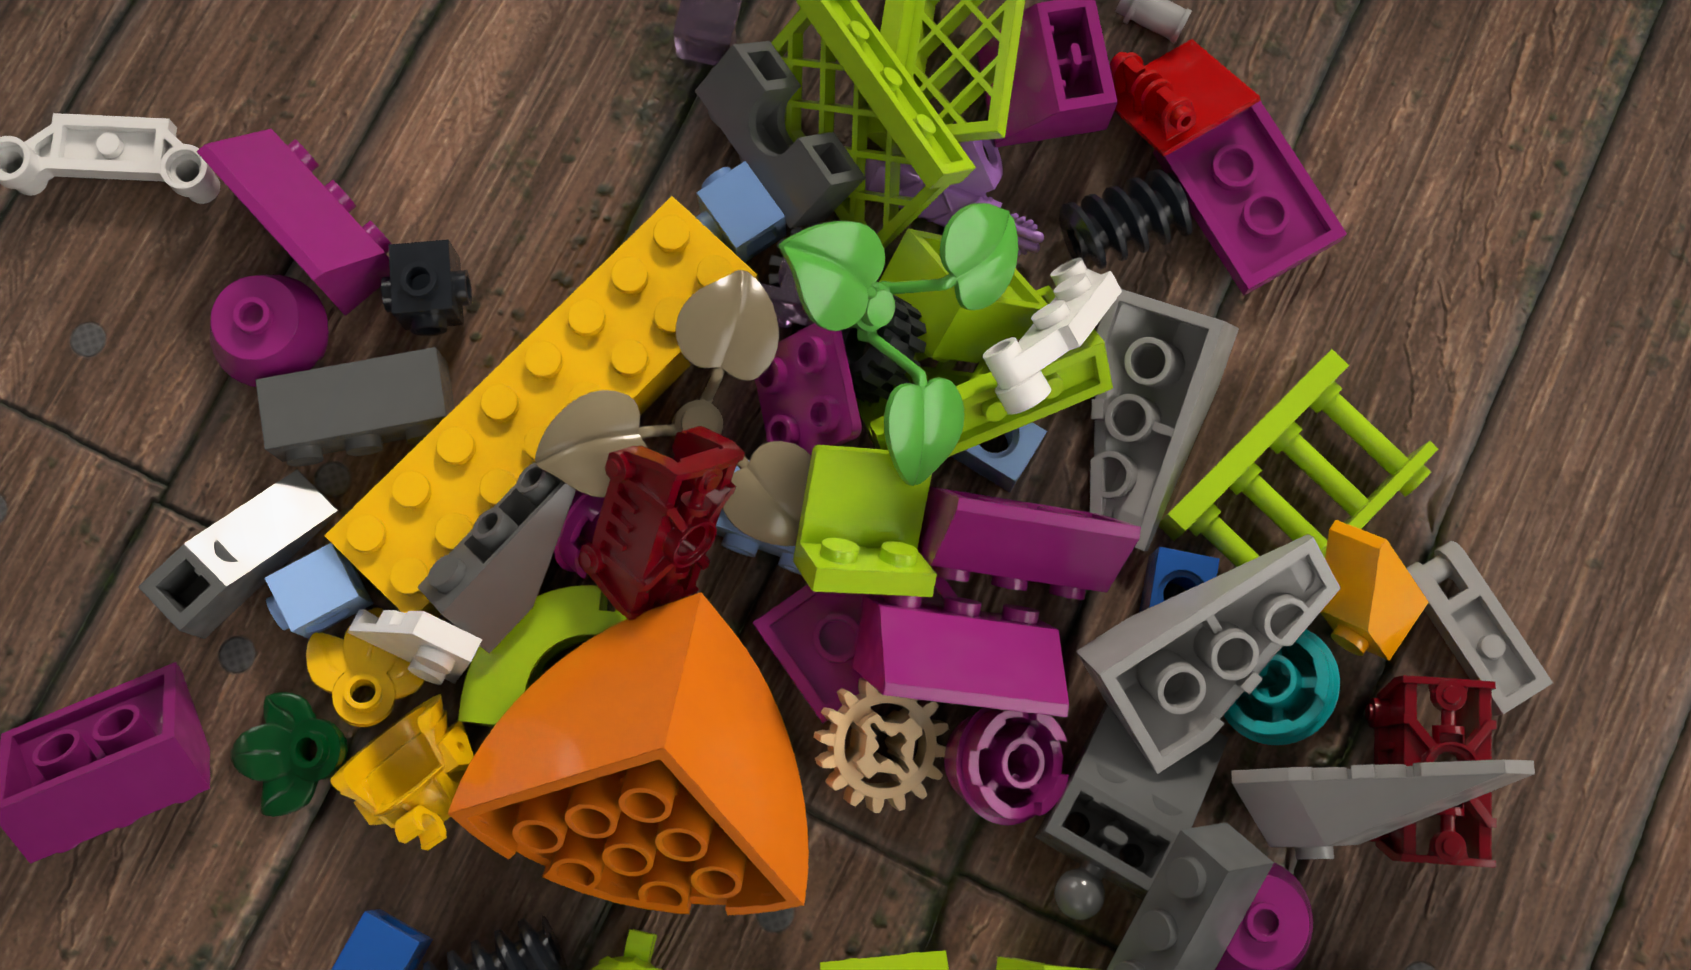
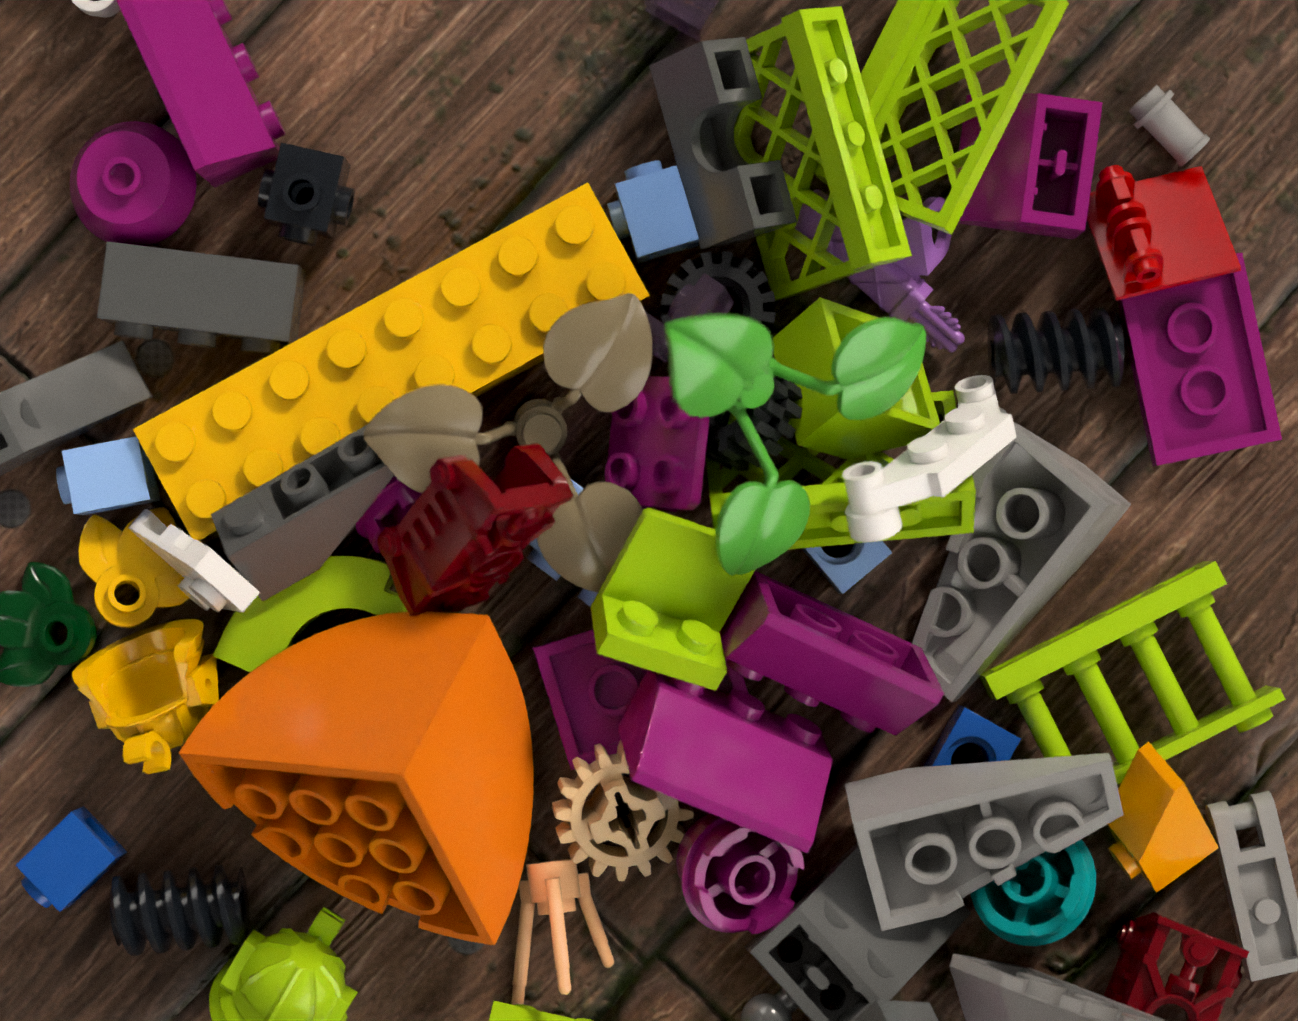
camera: 25 degrees right, 10 degrees up
none -> light nougat plant [511,859,614,1005]

